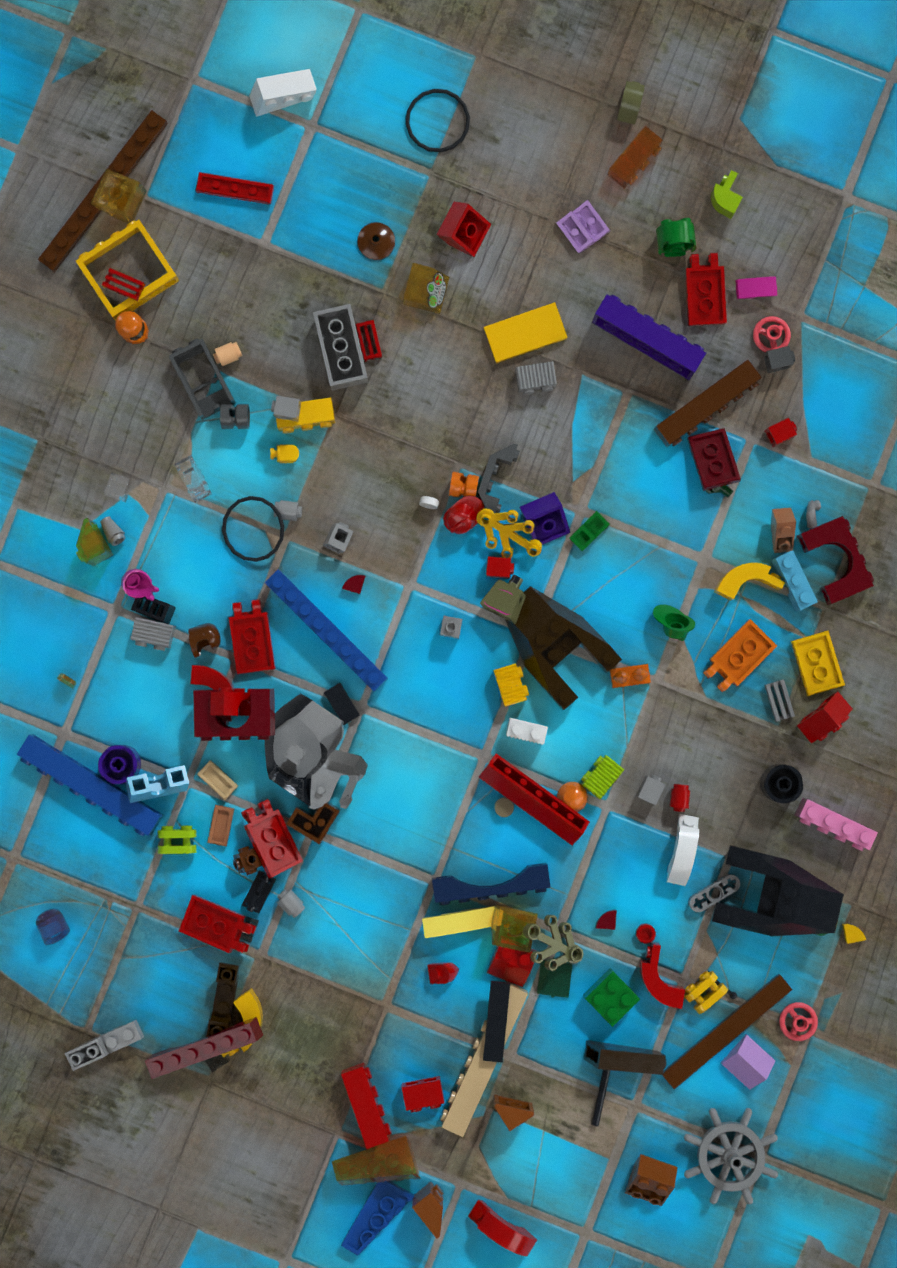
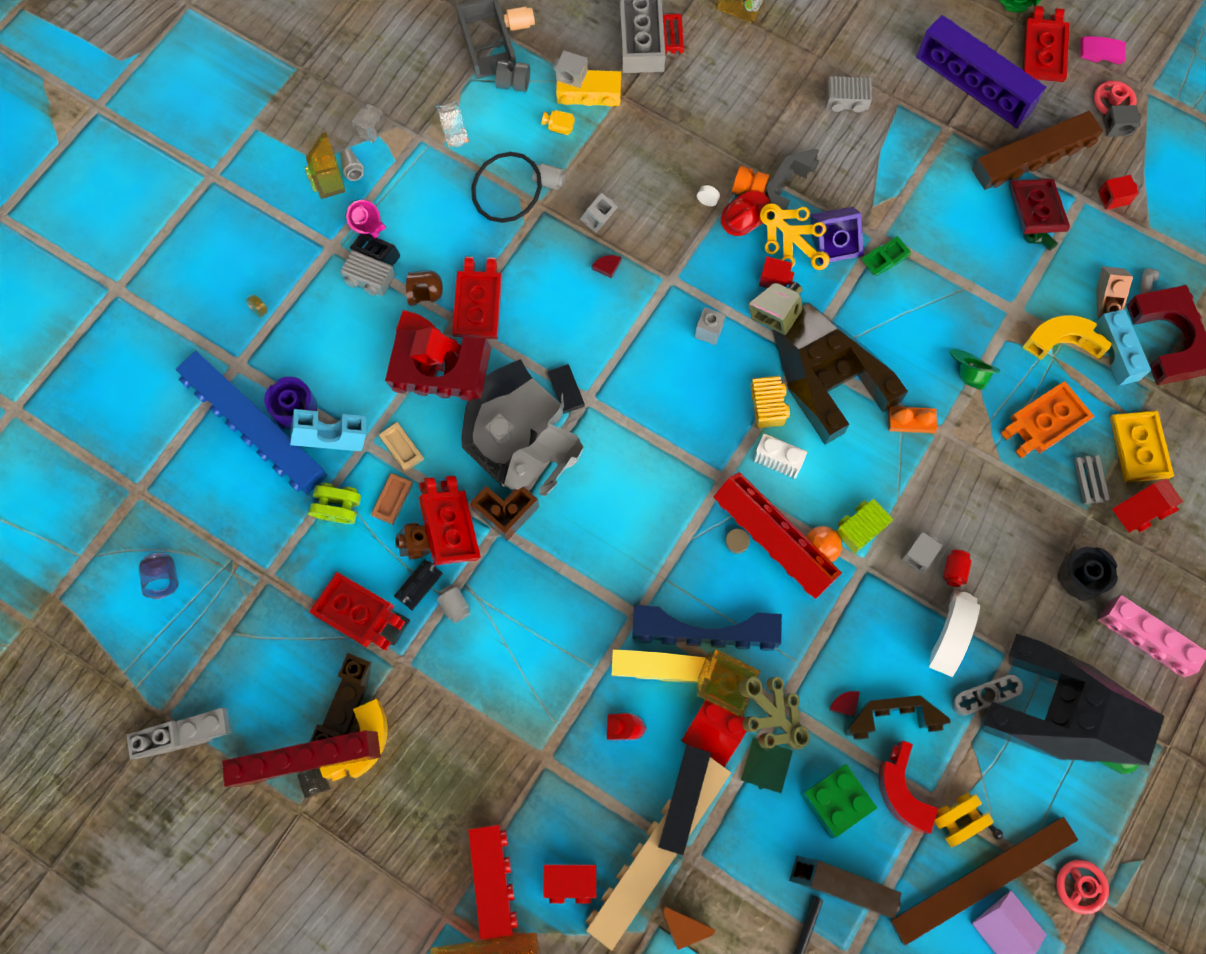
camera: 15 degrees right, 15 degrees down
blue brick [265,569,388,692] -> none
yellow tile [483,302,568,364] -> none
red tile [636,923,656,944] -> none
yellow tile [842,924,866,944] -> none
none -> dark brown slope [845,695,951,740]

